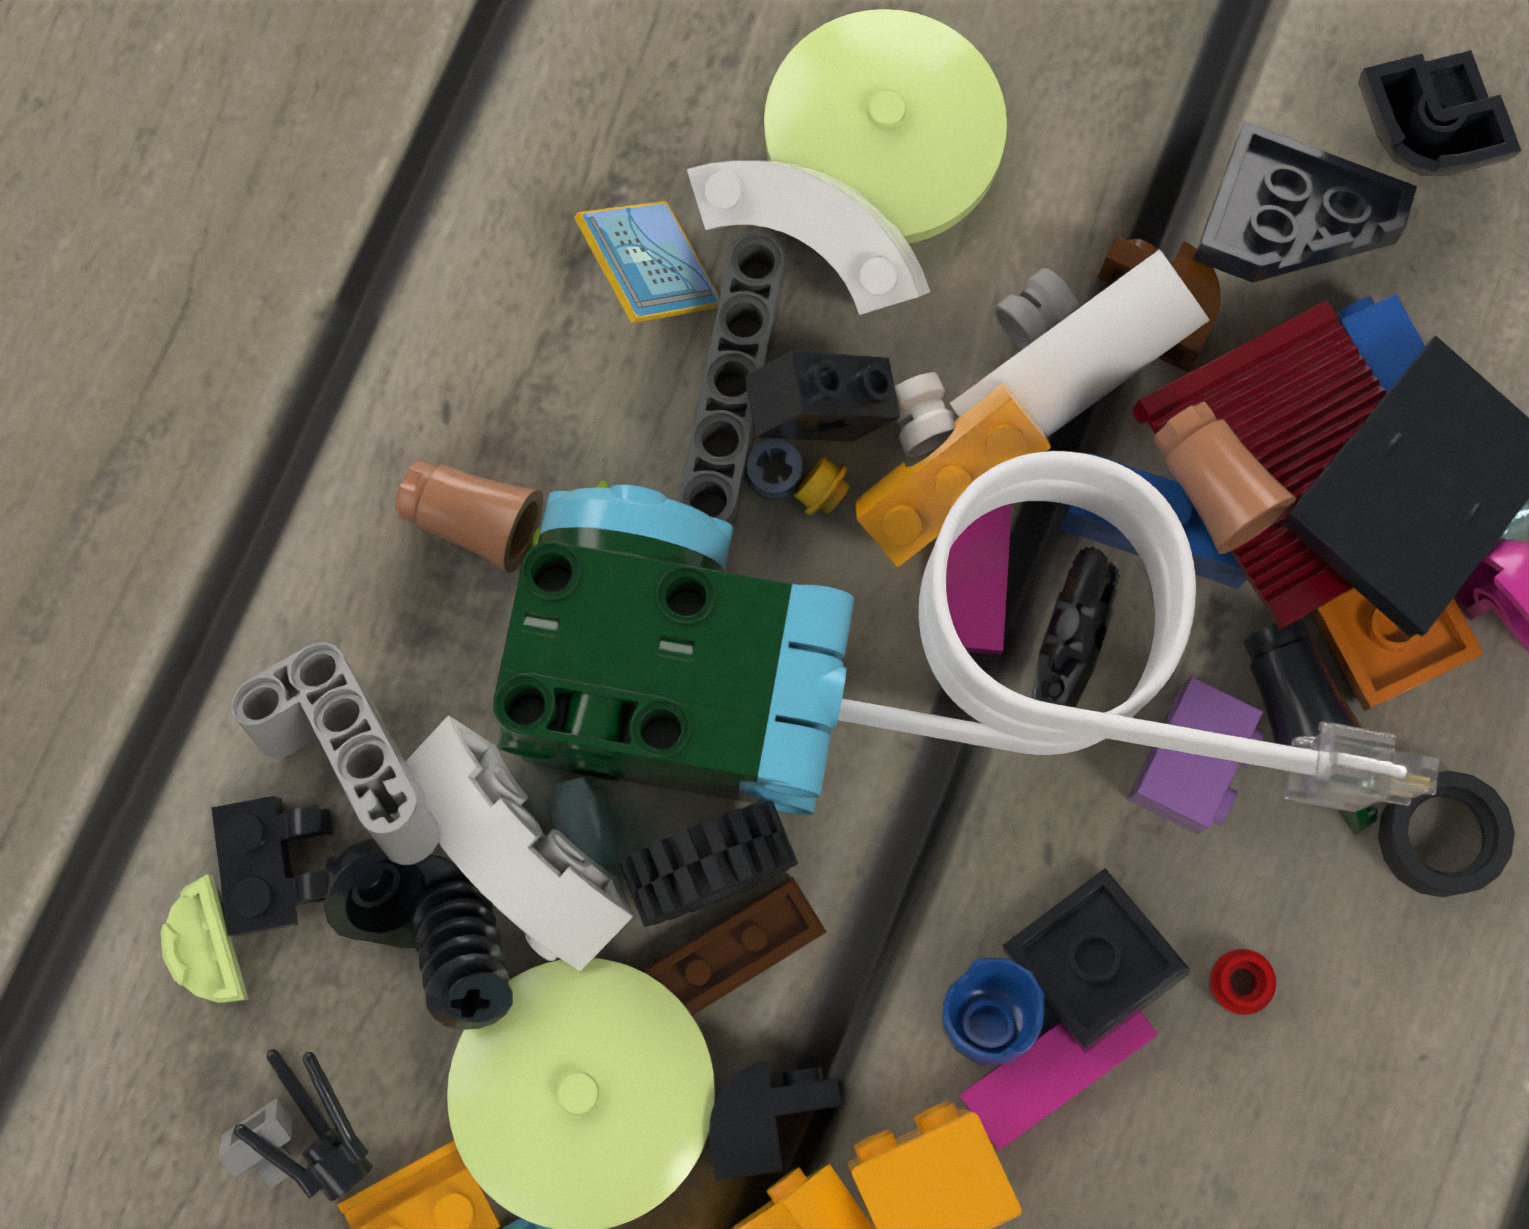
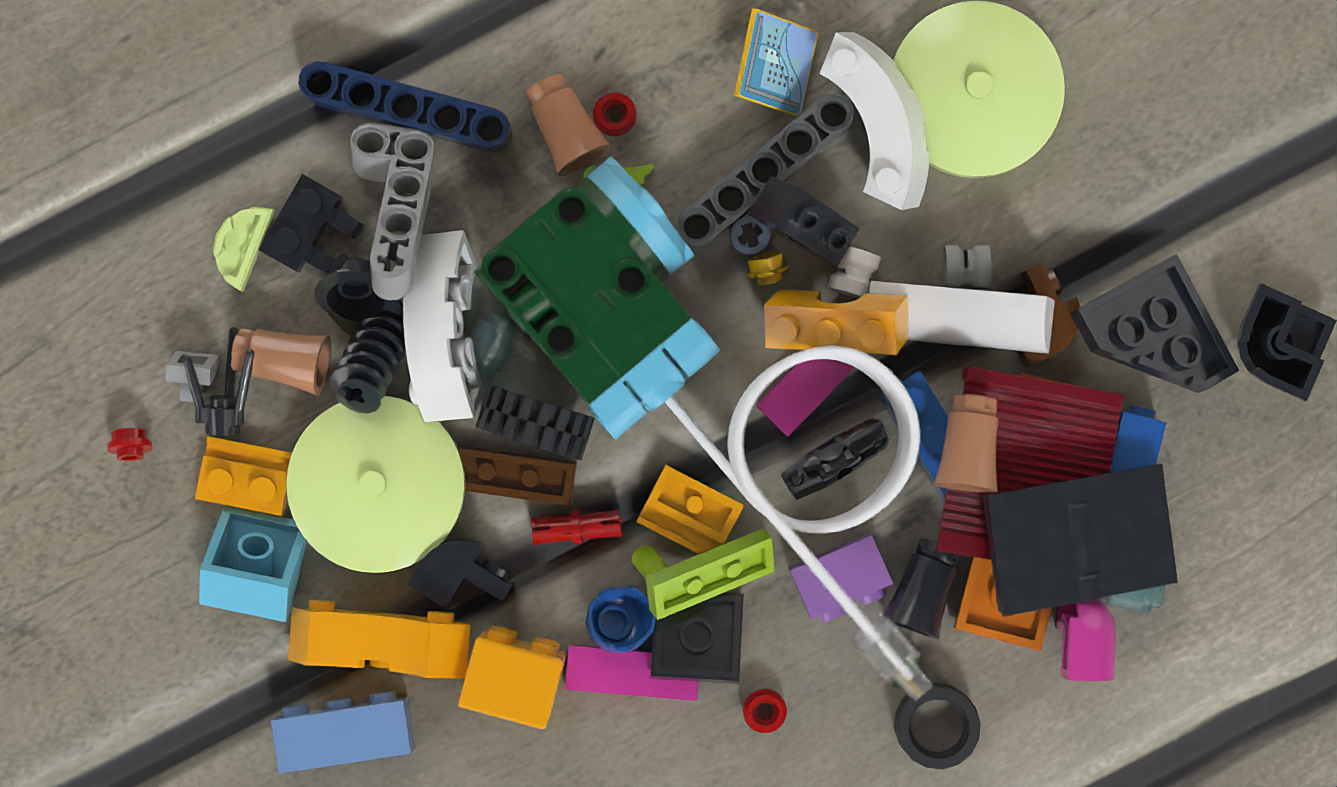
camera: 40 degrees right, 10 degrees up
none -> nougat plant [231,329,332,396]
none -> dark blue beam [298,61,512,152]
none -> red pin [531,509,623,545]
none -> red plate [593,92,637,137]
none -> lime piece [631,529,775,620]
none -> light orange plate [636,465,744,554]

